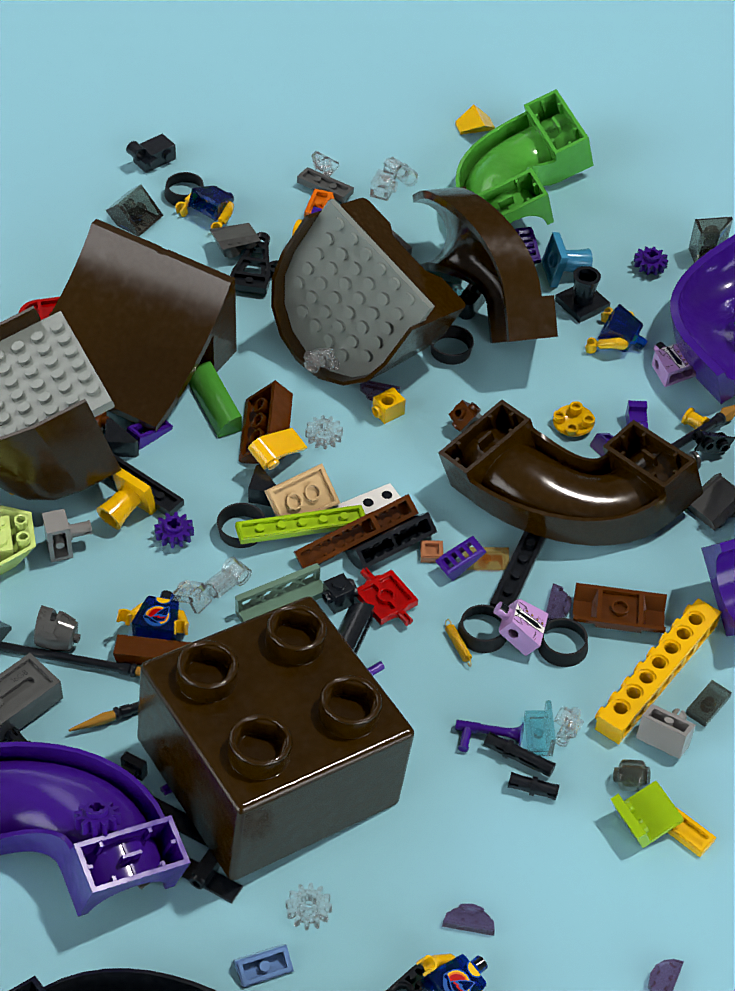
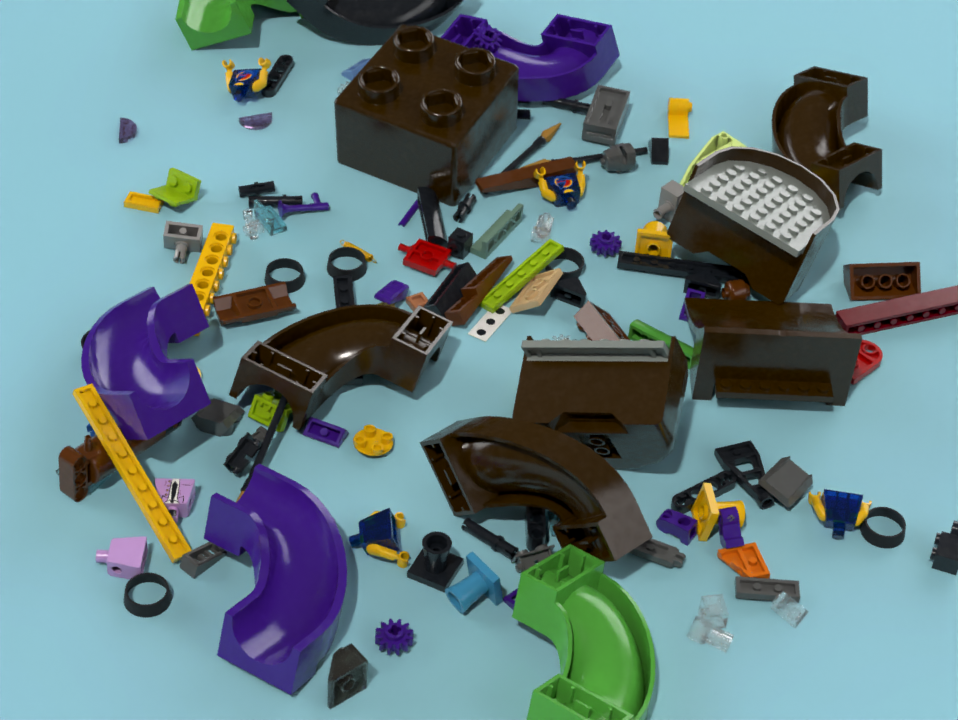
camera: 150 degrees right, 5 degrees down
clear smoke slope [106,184,163,236] -> none
clear bracket [171,580,212,614] -> none
yellow door [248,428,308,470] -> none
reddish brown brick [448,400,482,432] -> none
lavender torso [493,599,548,656] -> none
clear purple tile [546,583,571,623] -> none
clear smoke head [613,759,651,792] -> none
dark purple leg [625,400,648,429] -> none
clear smoke plate [685,680,732,727] -> none

